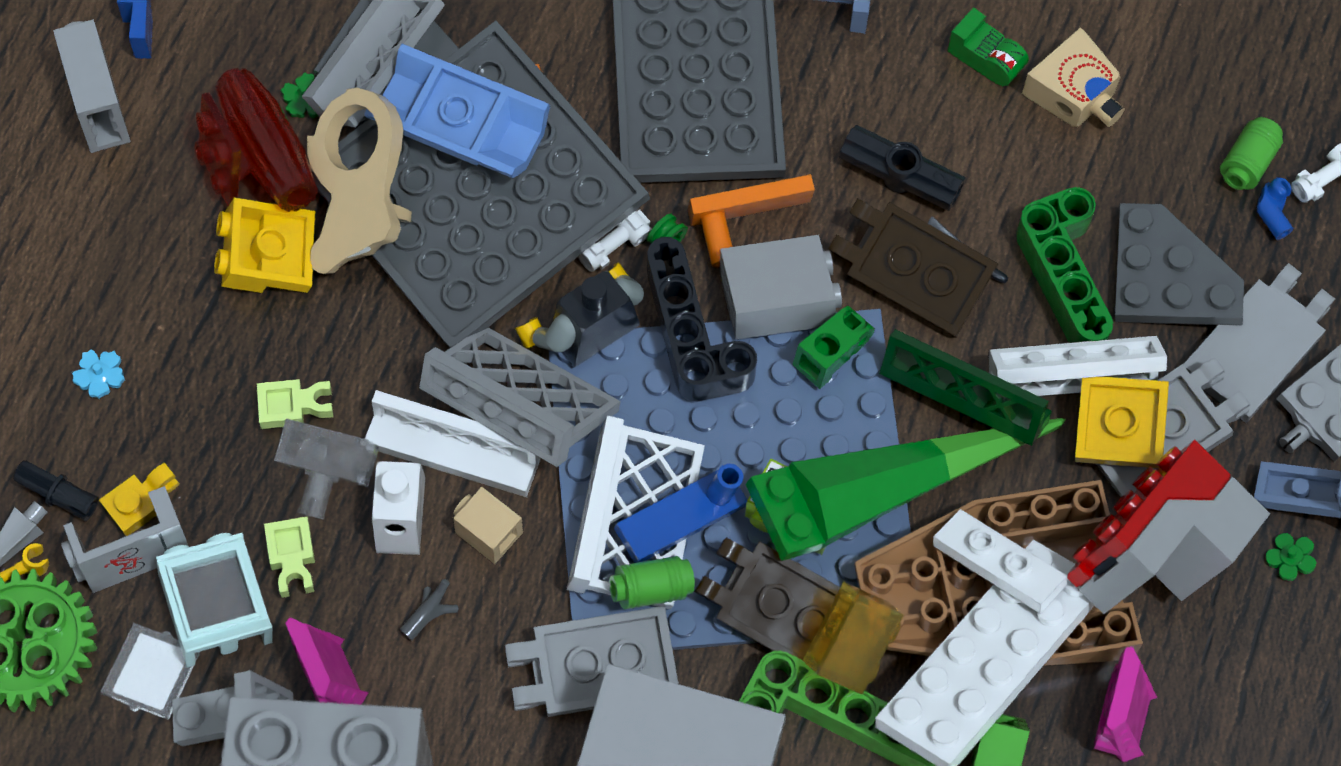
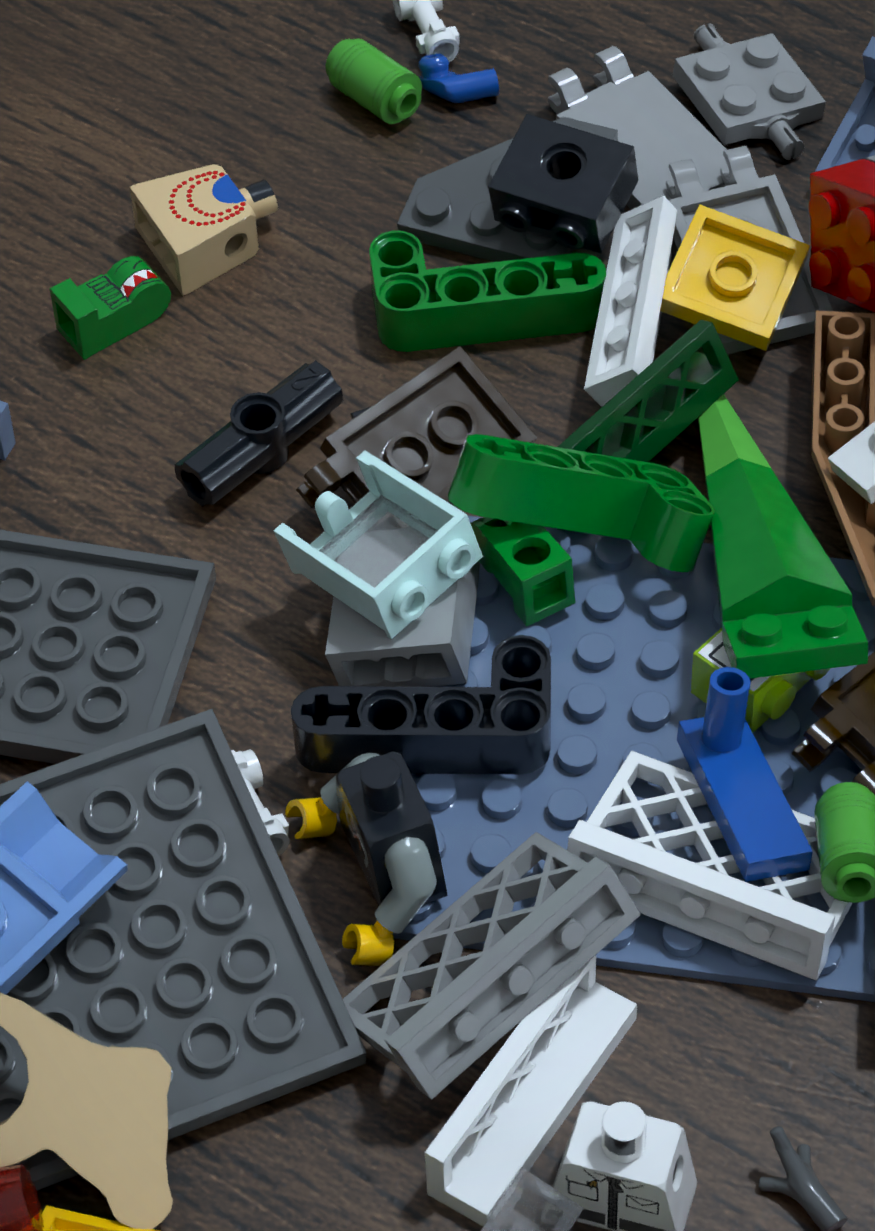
camera: 70 degrees left, 15 degrees down
tan brick [453,487,523,564] -> none
green bush [647,213,688,244] -> none
orange piece [687,174,815,267] -> none
none -> light aqua window [274,450,483,640]
none -> green beam [447,434,715,572]
none -> black brick [488,114,639,254]

